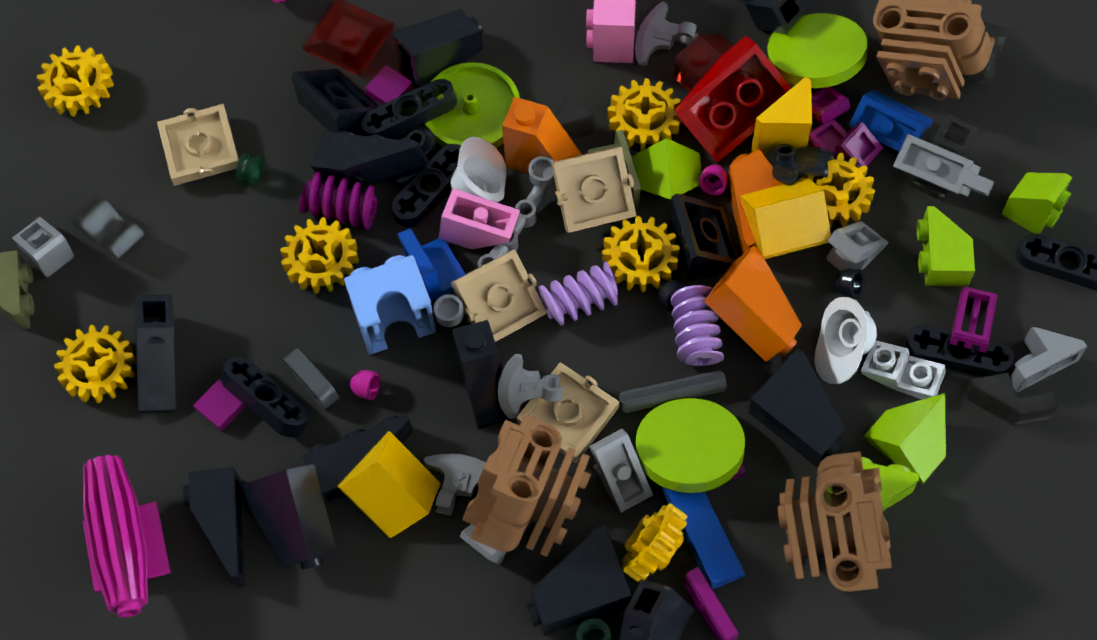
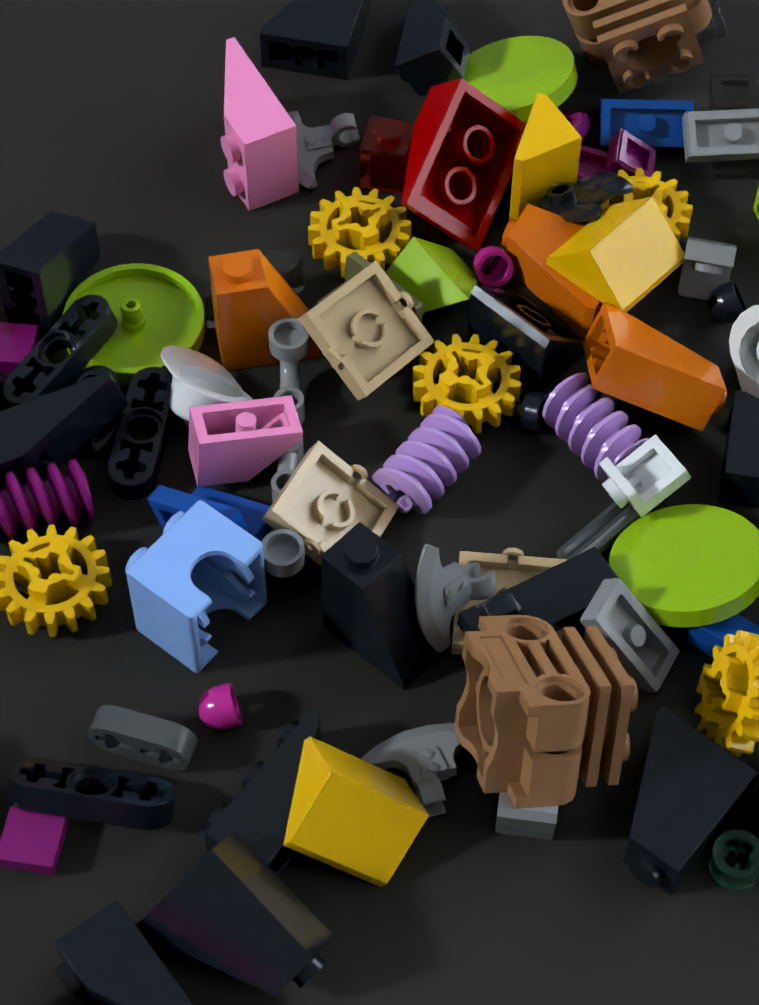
camera: 35 degrees left, 10 degrees down
none -> black hinge [457,547,618,635]
none -> white bracket [599,434,691,518]

